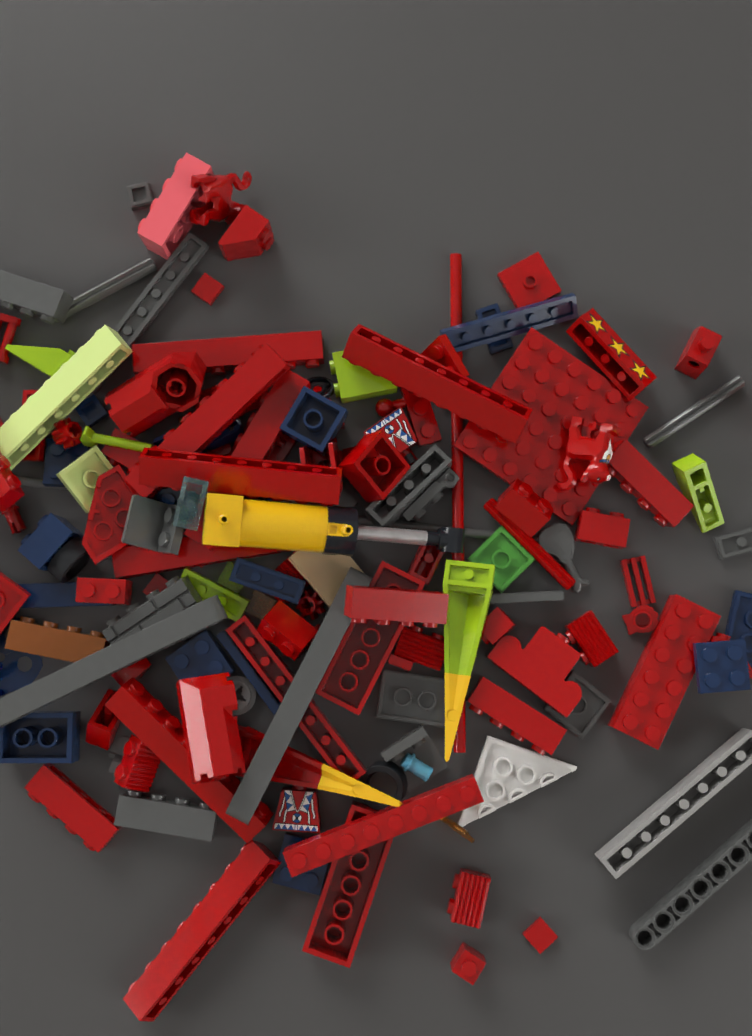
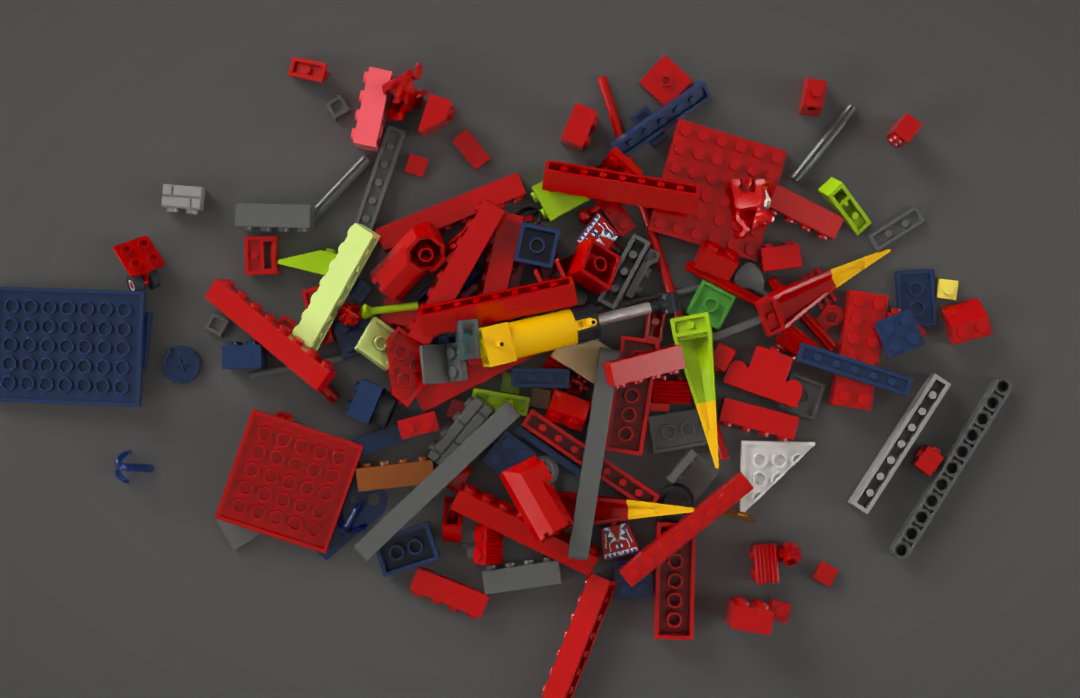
camera: 20 degrees left, 5 degrees up
medium azure pin [400,753,433,782] -> none
red brick [566,308,657,401] -> none
none -> red plate [288,57,330,83]
none -> red tile [452,129,491,171]
none -> red brick [561,102,599,152]
none -> red brick [725,595,774,635]
none -> red plate [754,248,891,337]
none -> red axle [768,276,837,352]
none -> red gear [777,542,802,566]
none -> dark blue tile [795,342,913,397]
none -> red brick [911,445,944,476]

